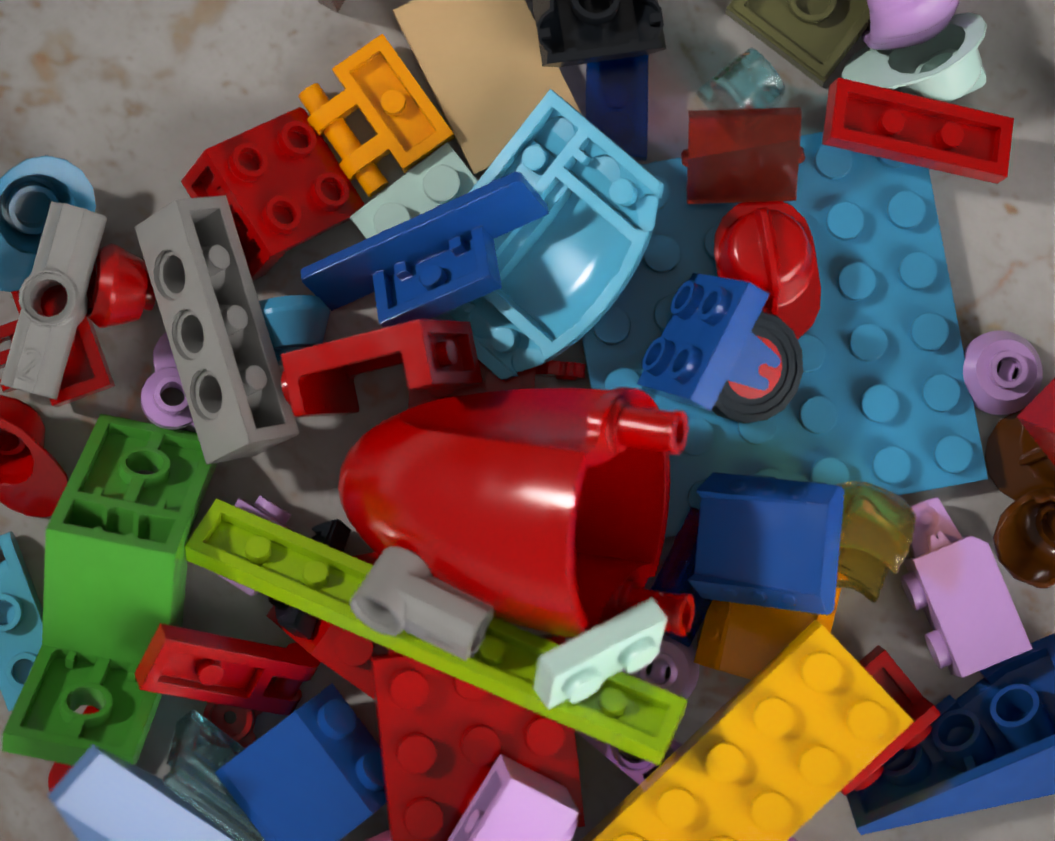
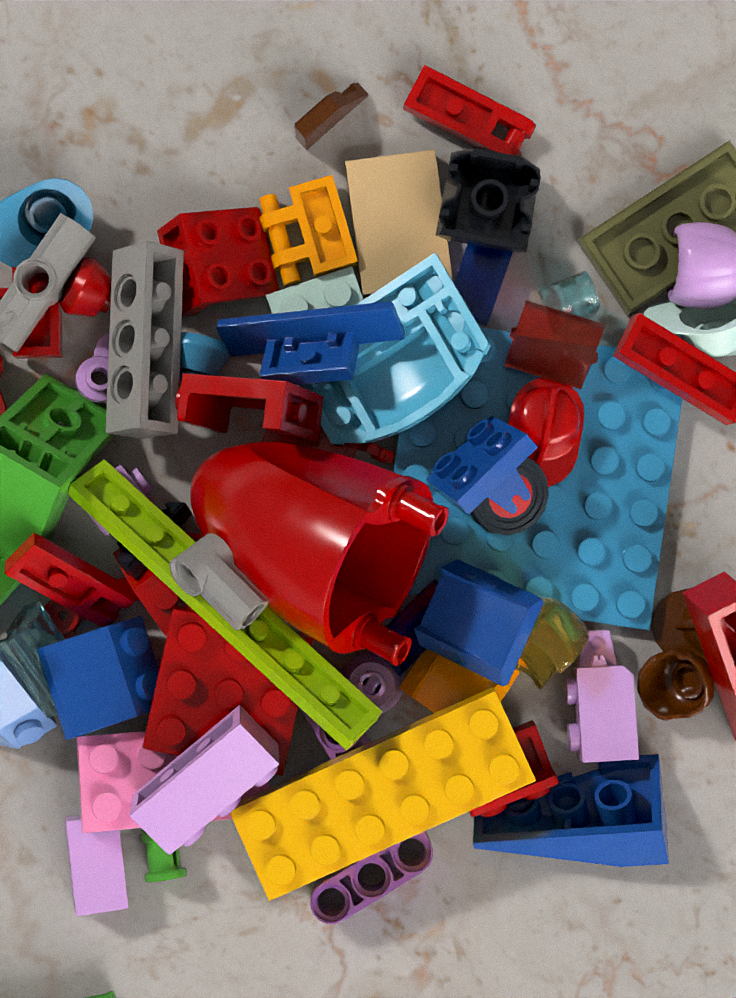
camera: 15 degrees right, 0 degrees up
light aqua plate [534,598,667,709] -> none
lavender cone [963,331,1043,415] -> none

